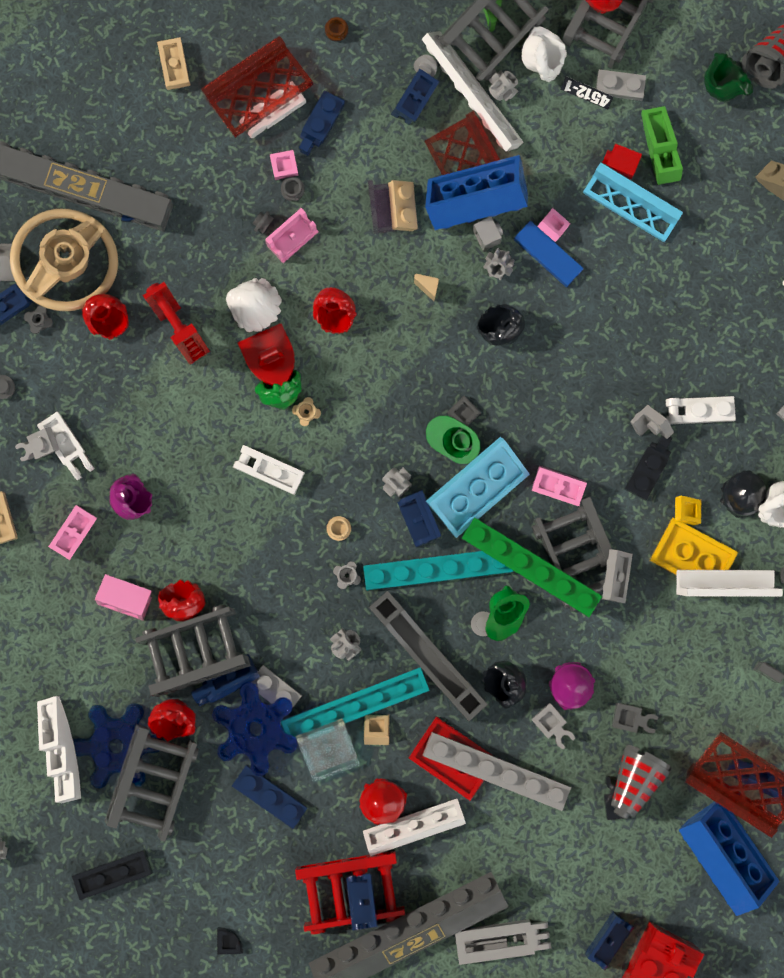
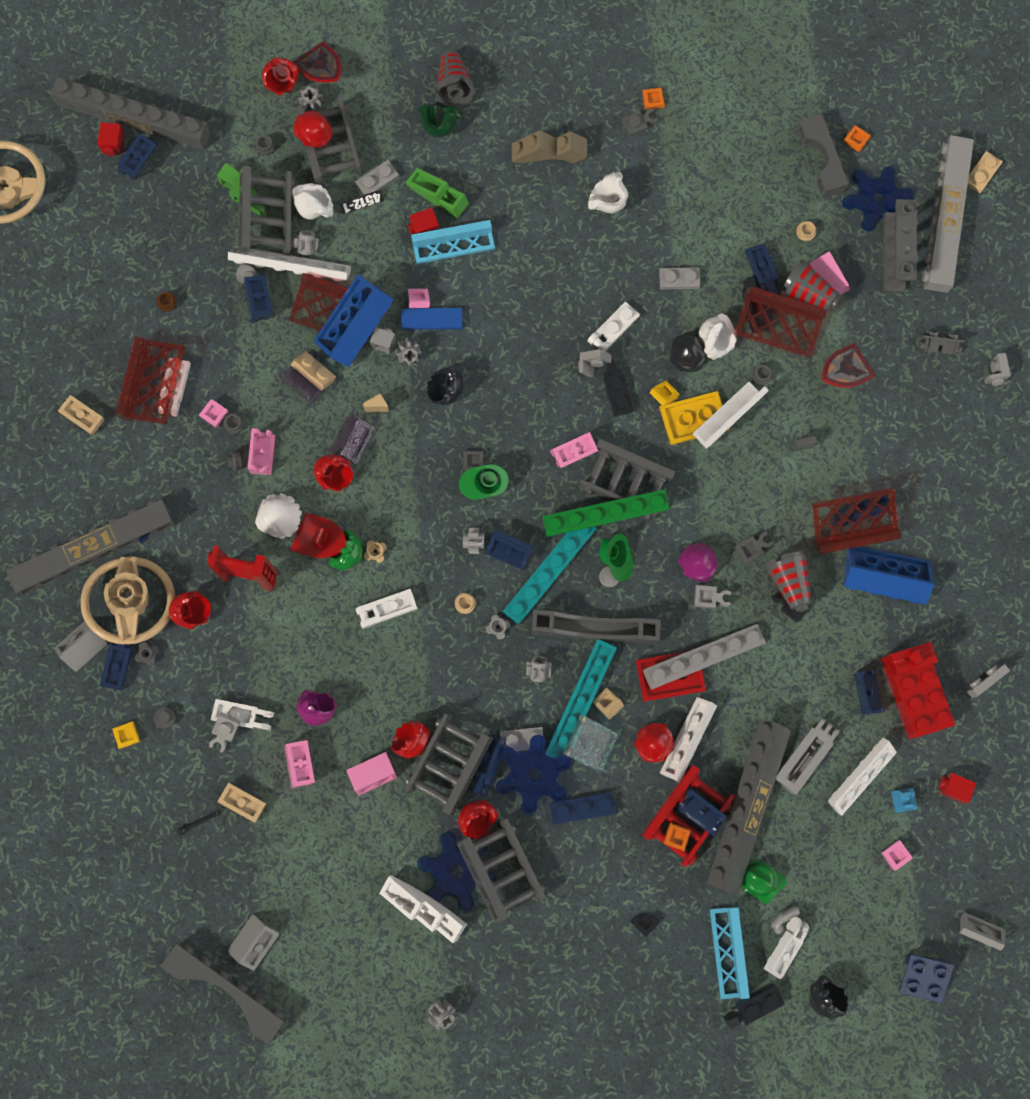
camera: 50 degrees left, 5 degrees down
black plate [72,849,153,900] -> none
dark blue hinge [299,90,345,156] -> none
medium azure plate [426,437,530,538] -> none
black hair [482,661,526,708] -> none
light grey plate [602,550,633,603] -> none
none -> clear purple panel [329,417,375,464]
none -> orange tile [663,823,691,851]

